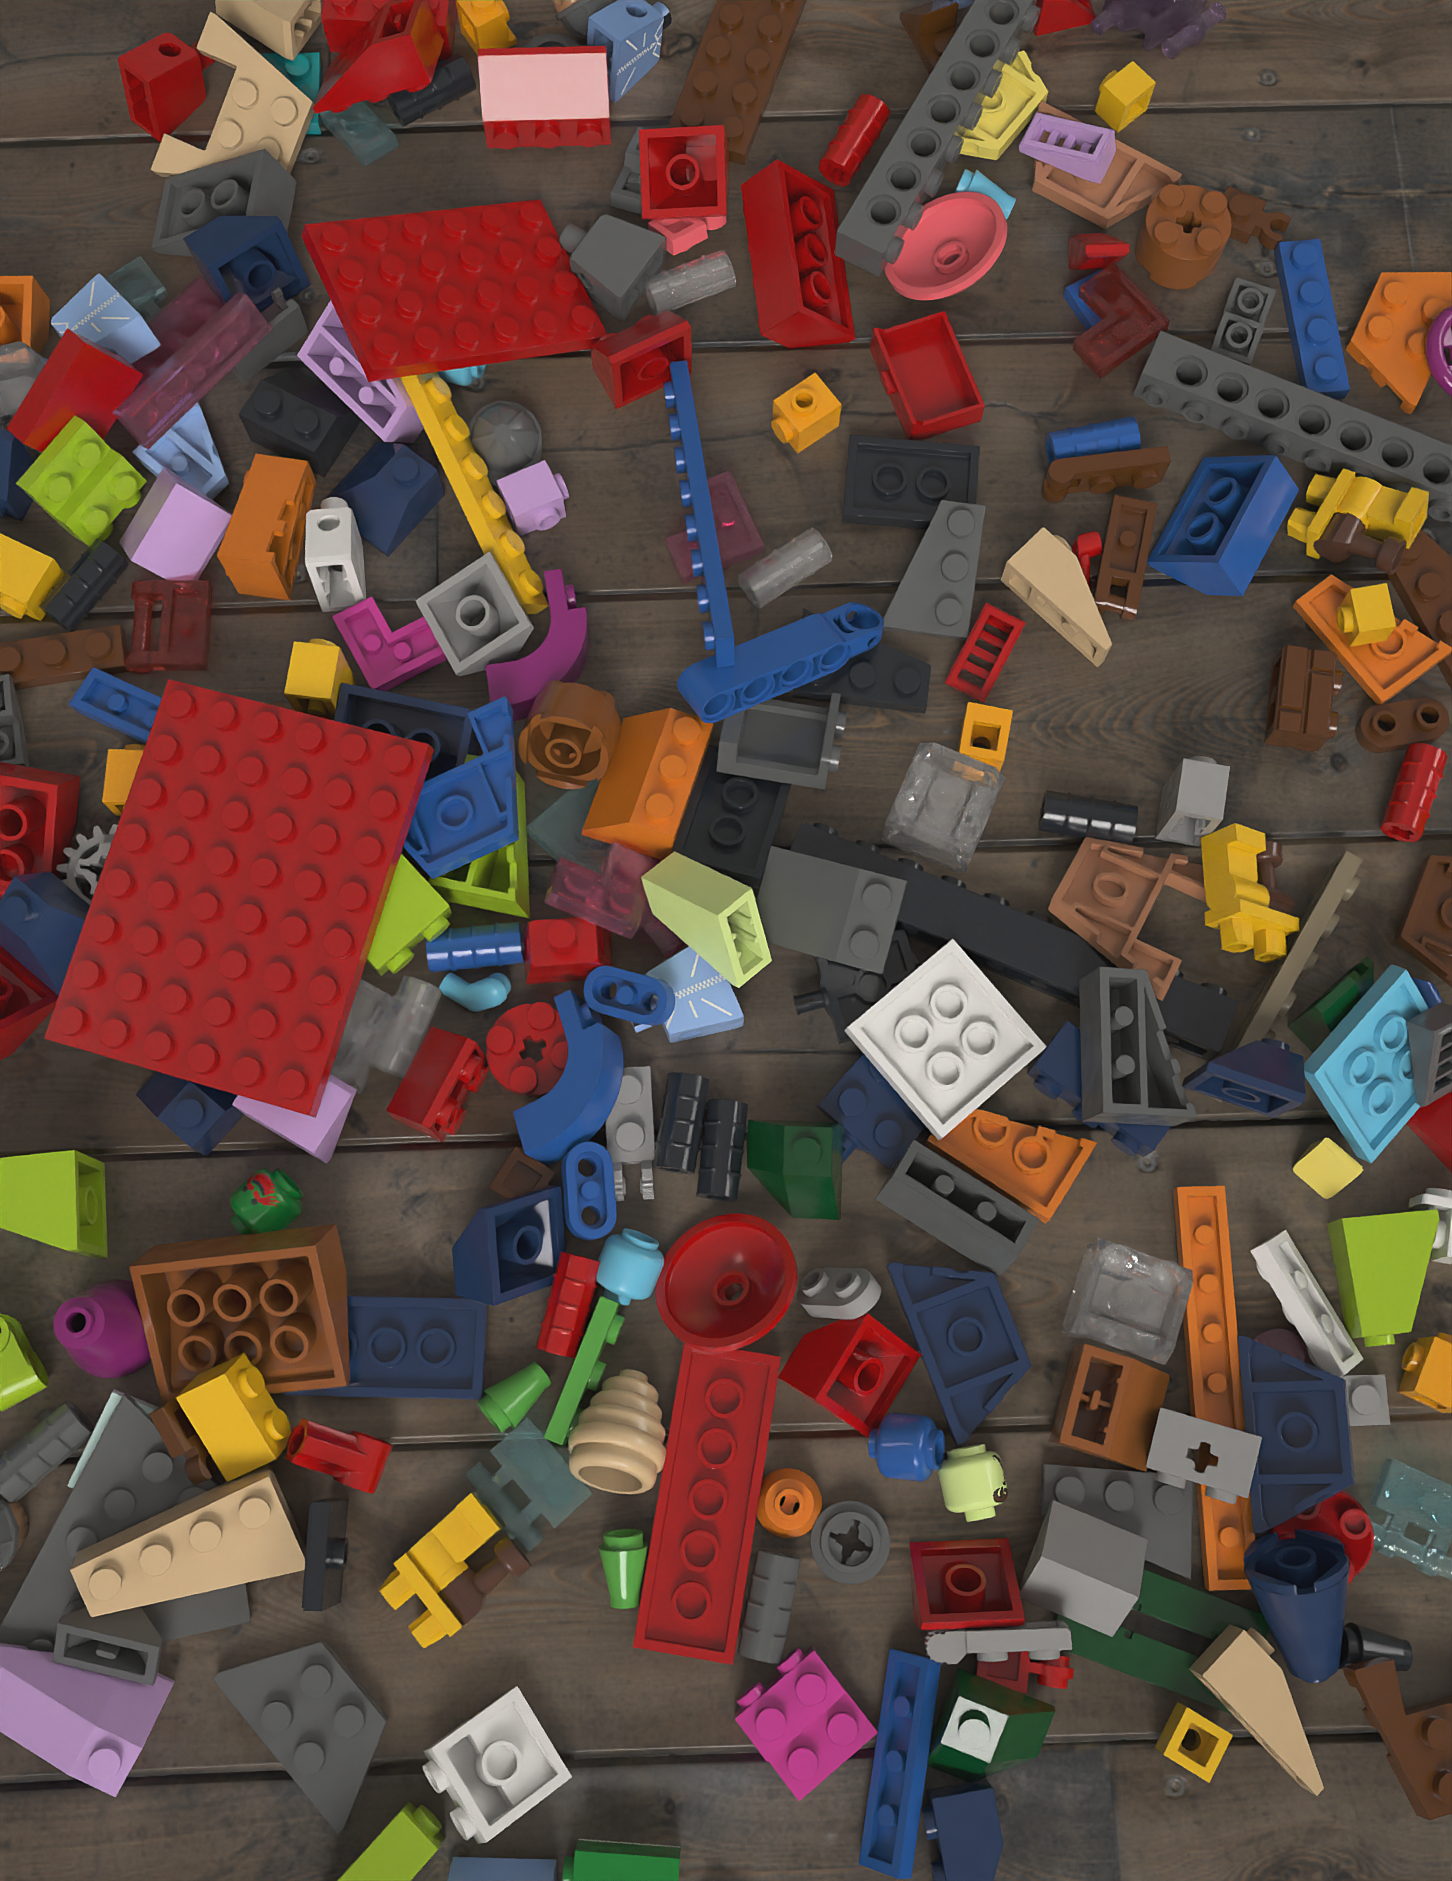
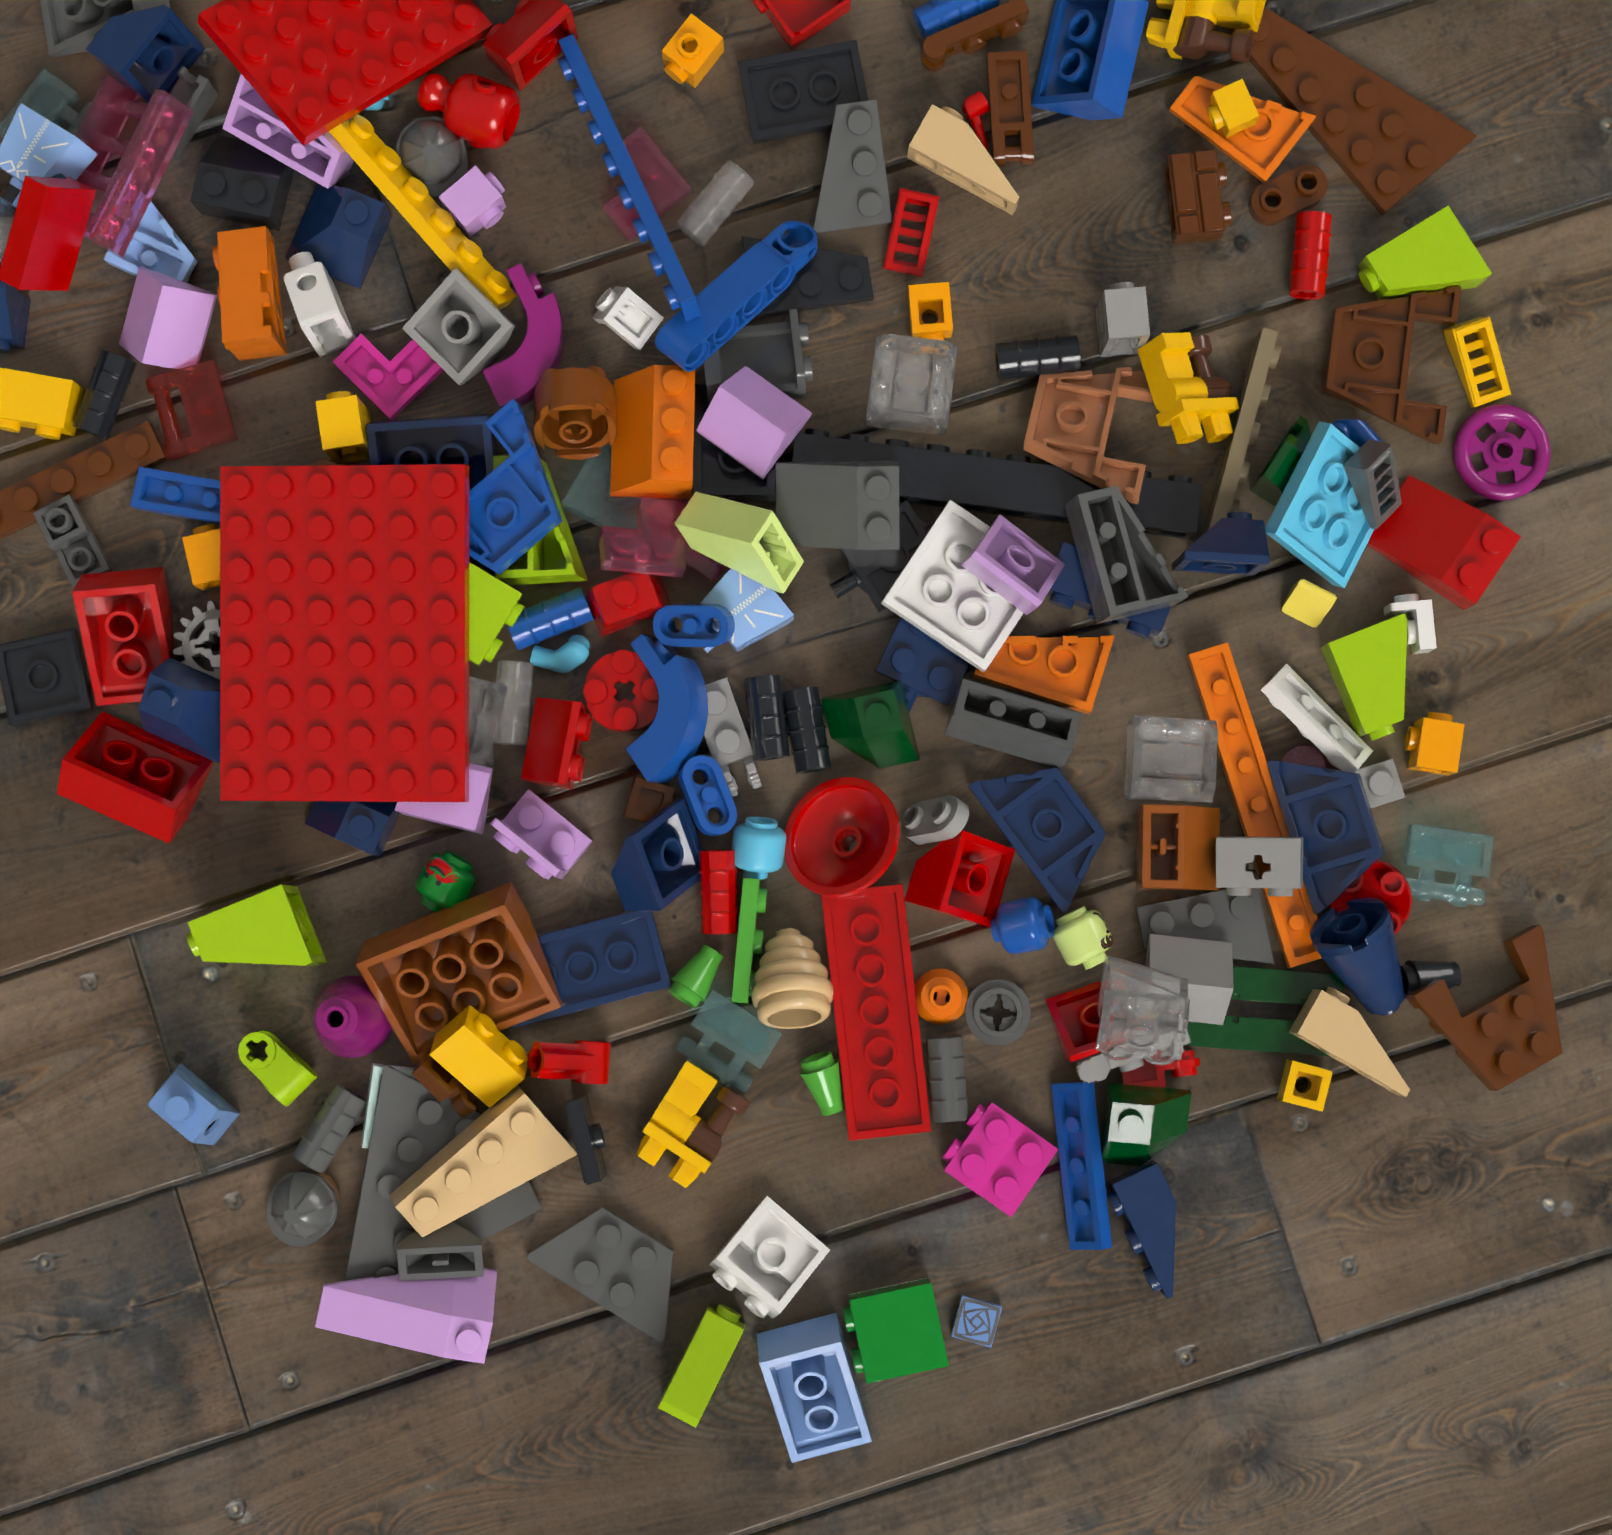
camera: 15 degrees left, 10 degrees up
lime plate [16,415,147,547] -> none
none -> red piece [418,73,521,149]
none -> lavender bracket [490,789,593,880]
none -> white bracket [592,286,664,350]
none -> lavender slope [697,366,812,479]
none -> lavender slope [961,515,1065,615]
none -> clear piece [1095,956,1190,1065]

